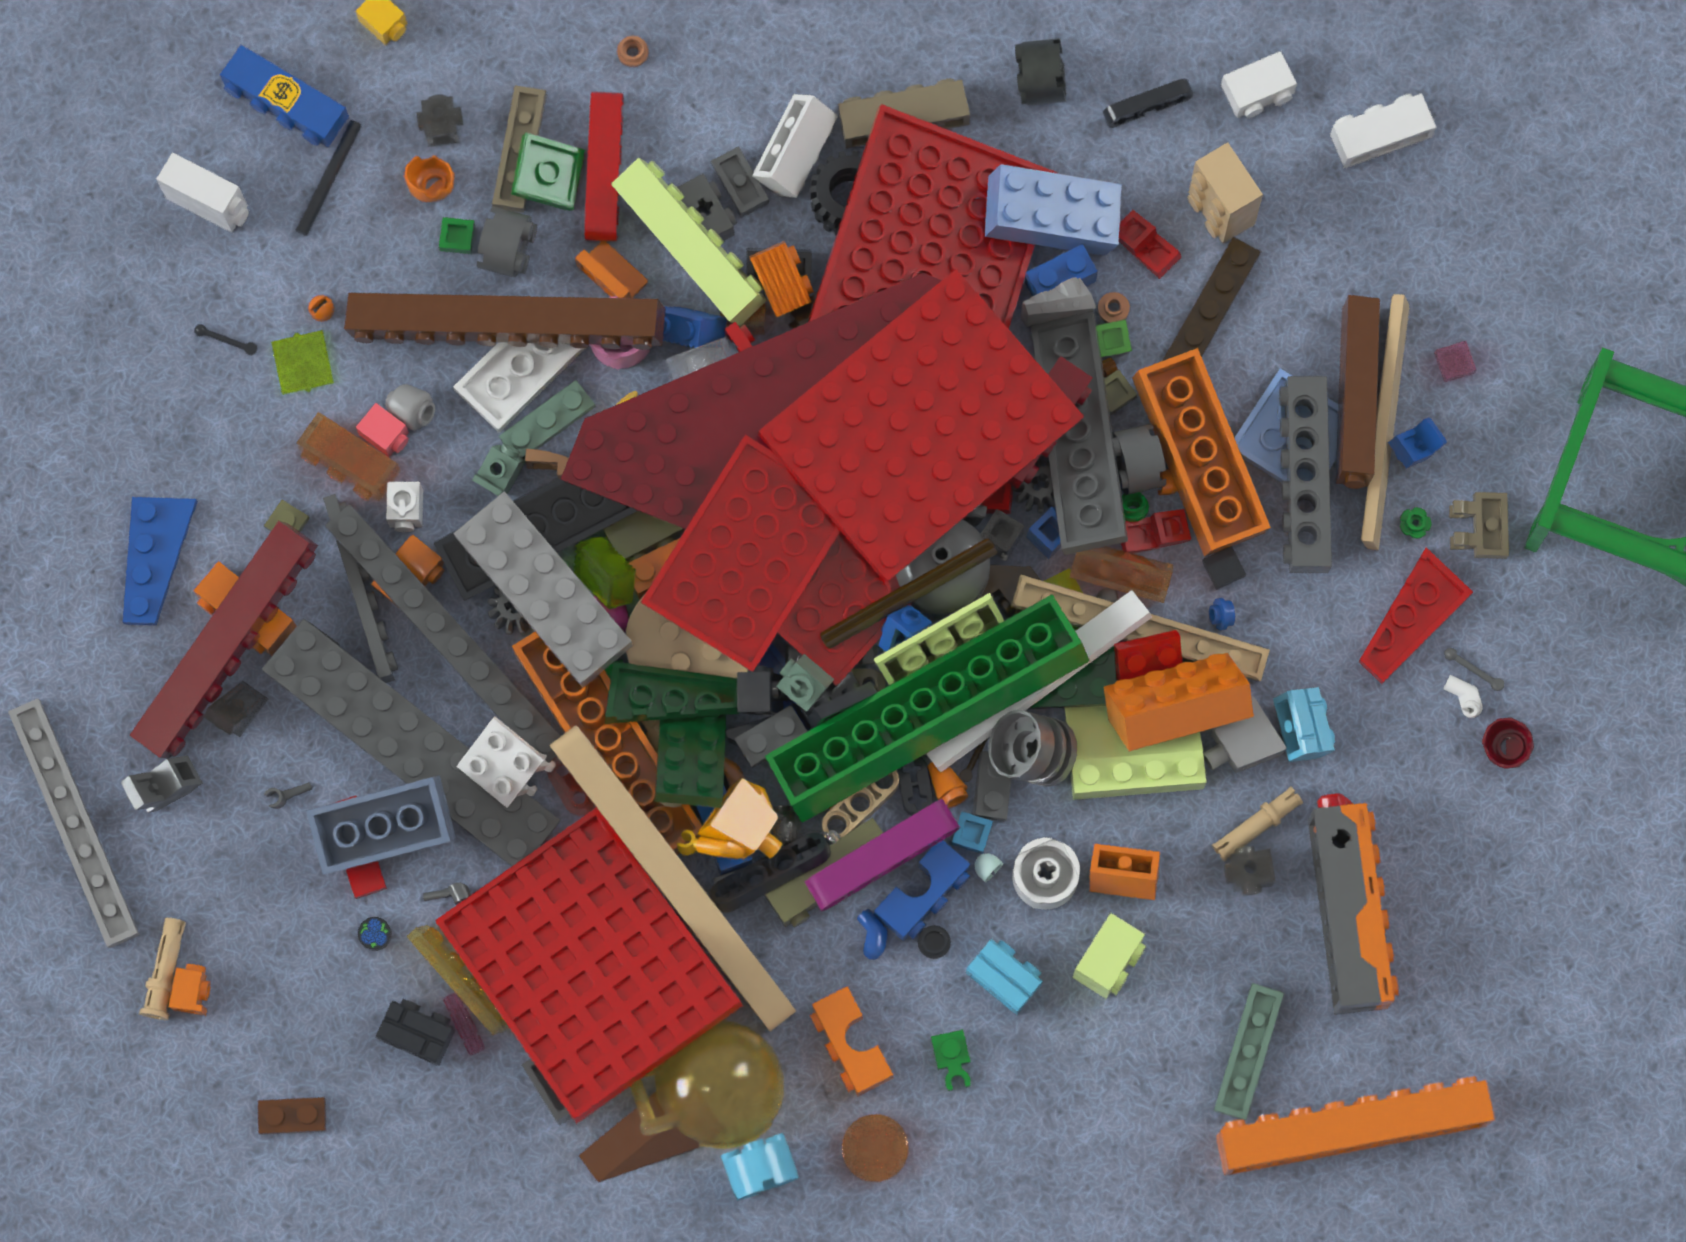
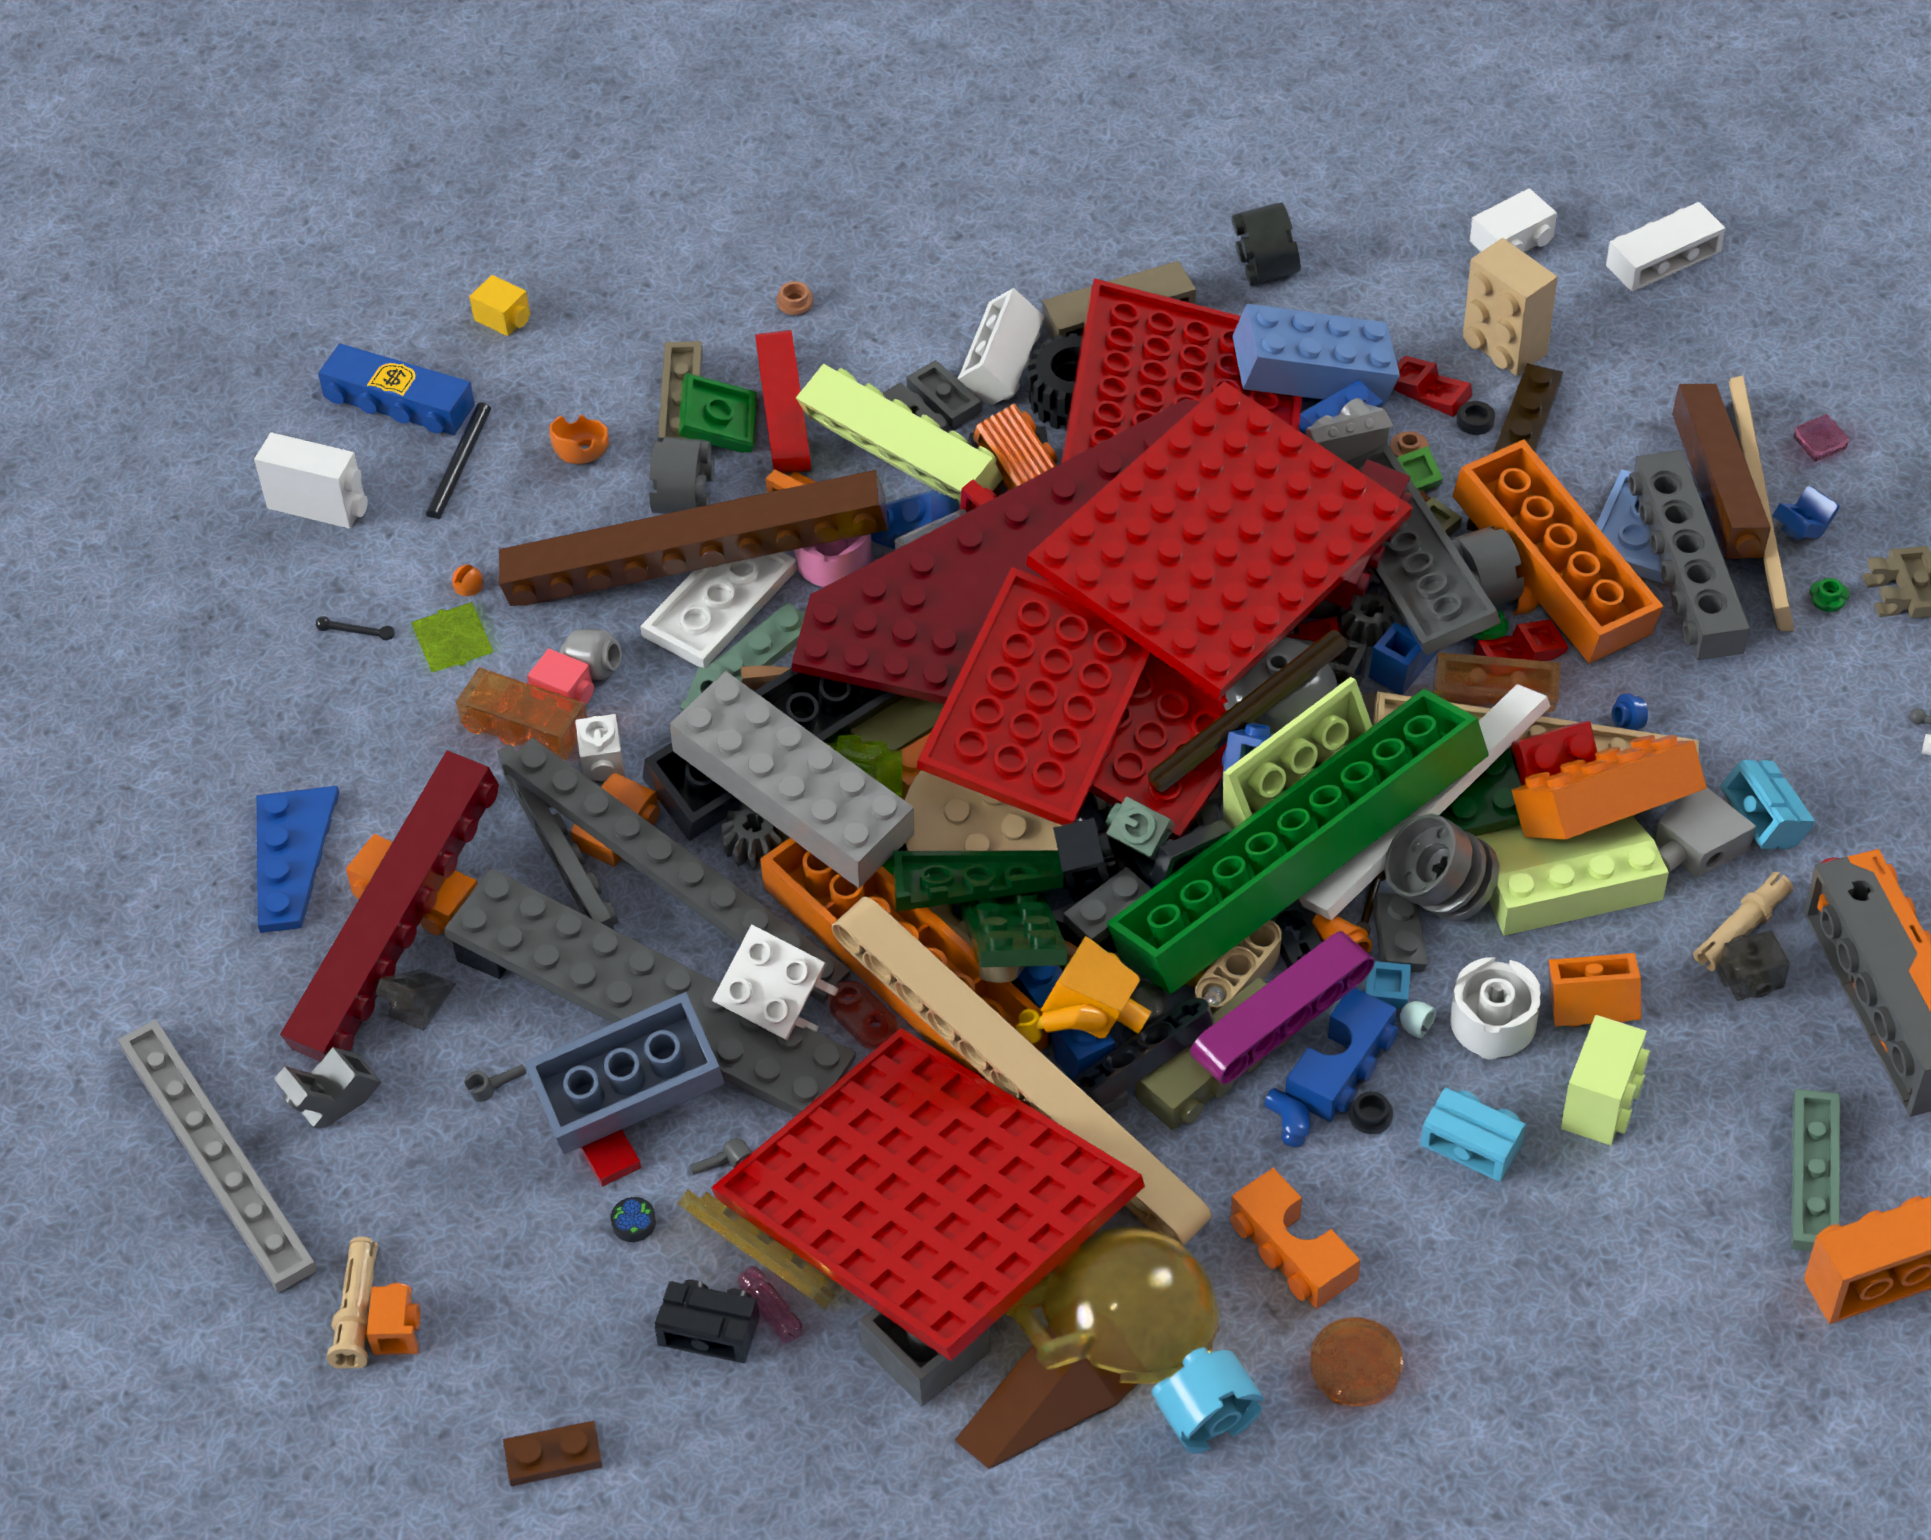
camera: 10 degrees left, 25 degrees down
clear smoke brick [417,94,464,147] -> none
green plate [439,217,475,254] -> none
green plate [931,1030,971,1091] -> none
black beam [1103,79,1194,128] -> none
black tile [1202,546,1246,590] -> none
red wing [1359,548,1473,684] -> none
none -> black tile [1456,401,1495,435]

